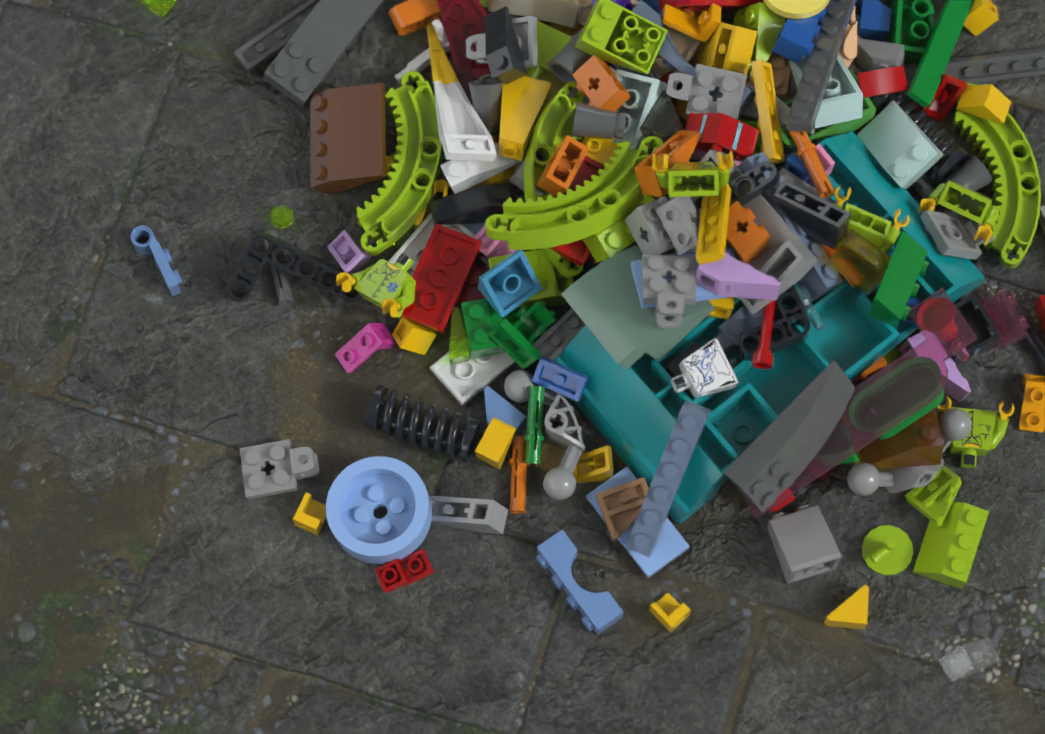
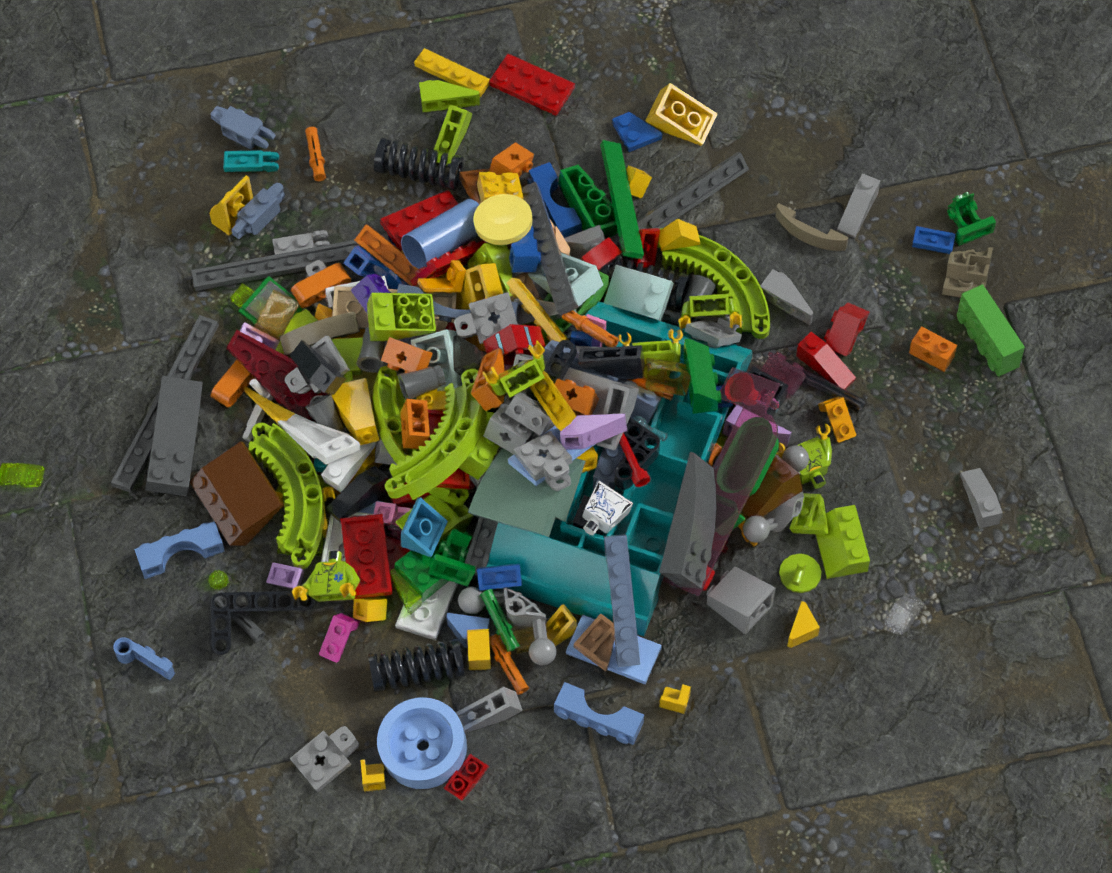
camera: 30 degrees left, 10 degrees down
none -> medium blue arch [134,521,225,579]

